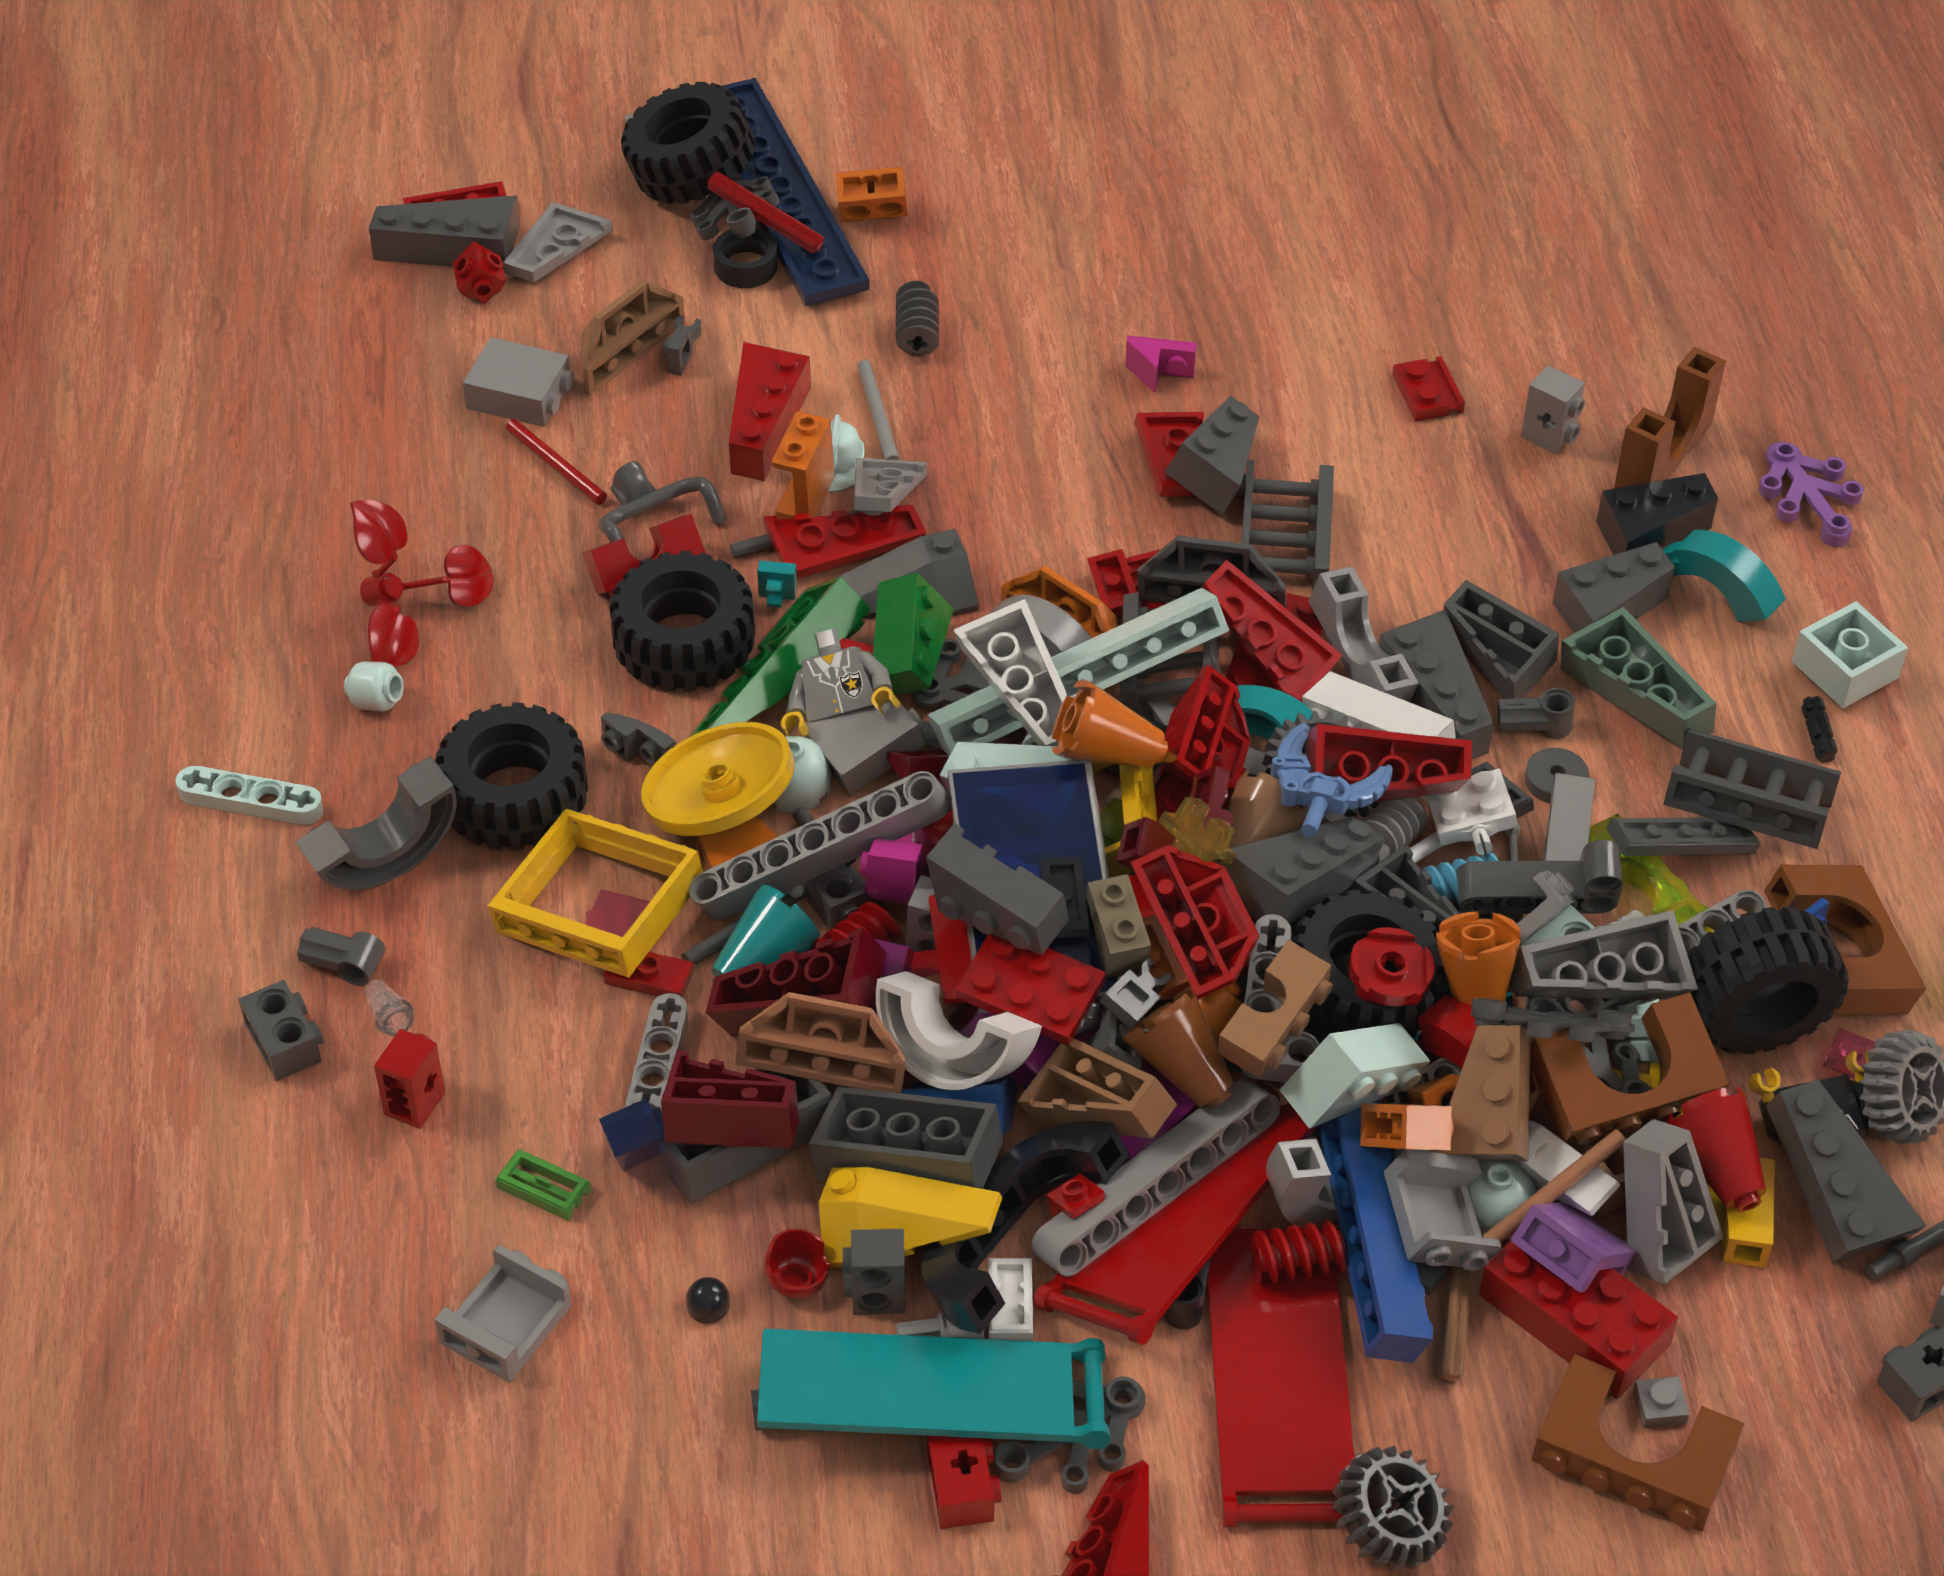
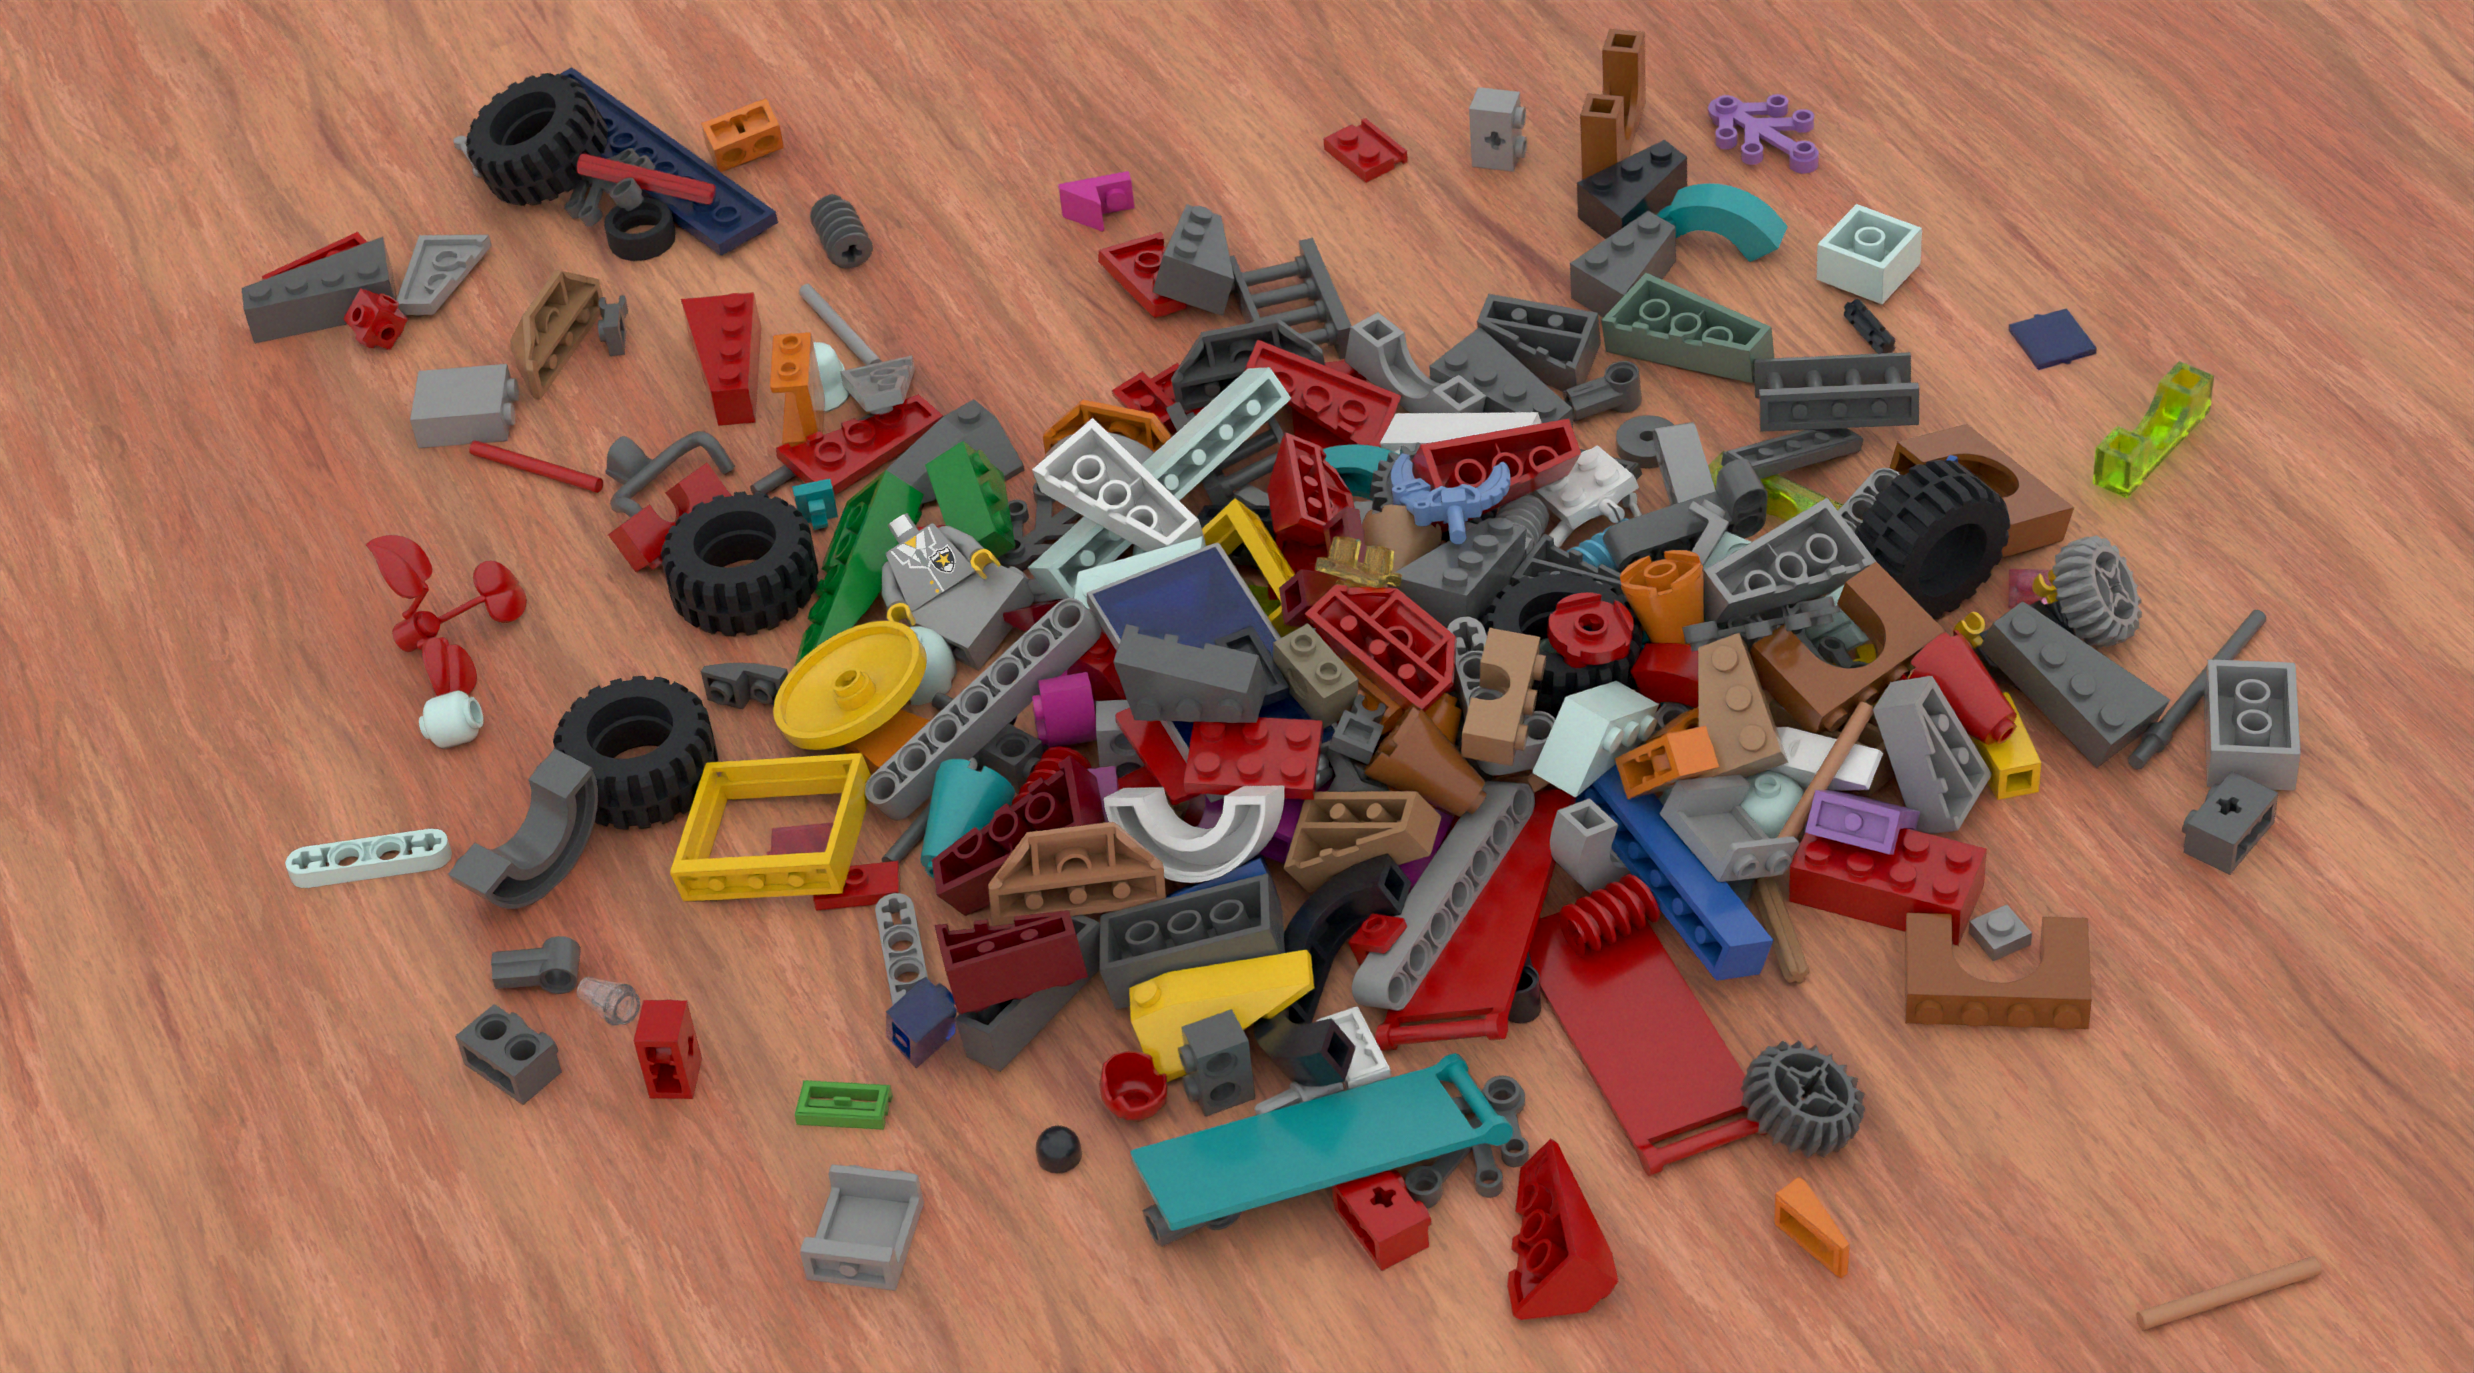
camera: 15 degrees left, 5 degrees down
orange cone [1052,679,1168,768] -> none

